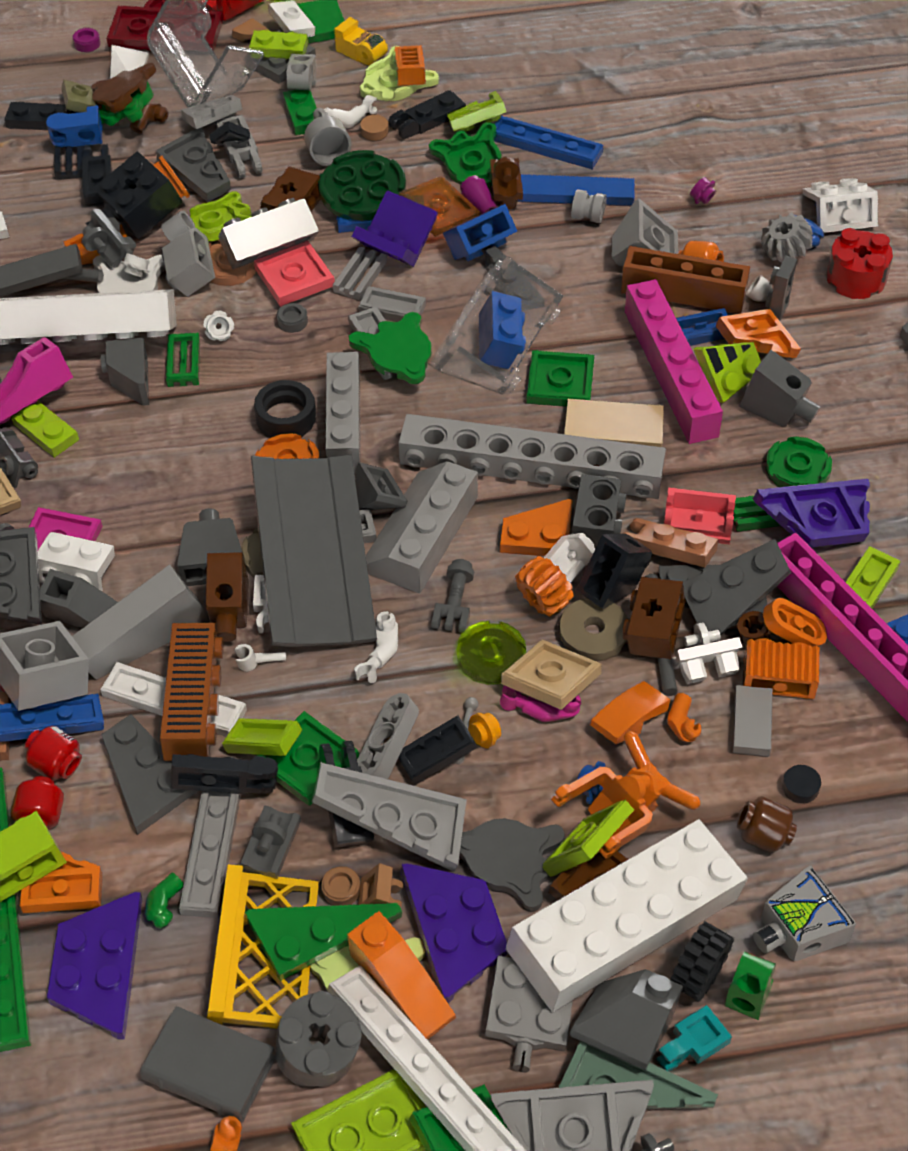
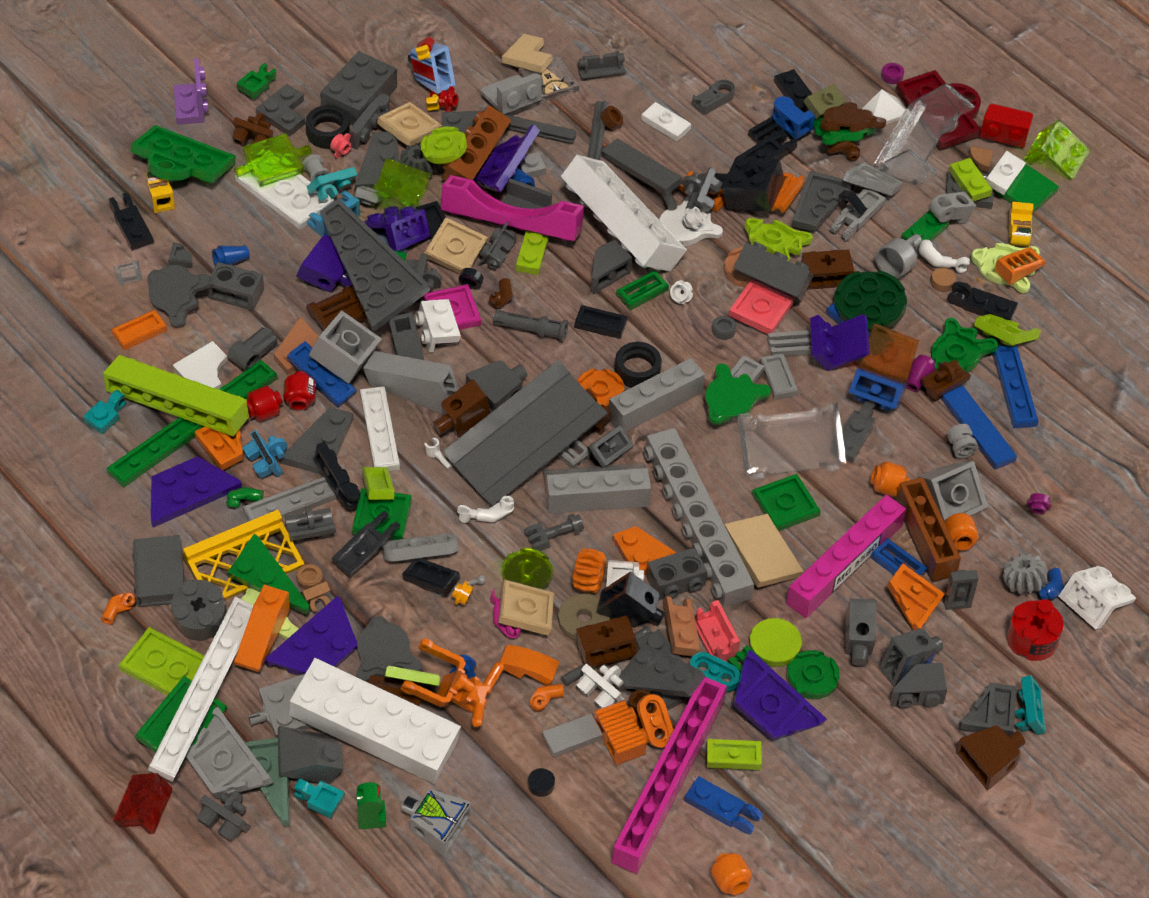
camera: 55 degrees right, 0 degrees up
dark orange brick [160,623,224,761] -> none
light grey hinge [162,211,215,297] -> none
light grey wing [312,763,467,872] -> none
blue brick [479,291,526,369] -> none
black tyre [670,921,734,1001] -> none
lime wing [693,342,761,403] -> none
reddish brown head [737,796,797,853] -> none
none -> dark azure hips [242,430,287,479]
none -> black tile [458,268,484,289]
none -> reddish brown arm [489,278,513,308]
none -> dark grey pin [493,310,568,342]
none -> black tile [574,305,628,339]
none -> teal plate [690,652,740,692]
none -> lime tile [749,618,802,667]
none -> orange head [870,461,910,497]
none -> dark grey torso [879,628,943,687]
none -> dark grey slope [890,663,947,708]

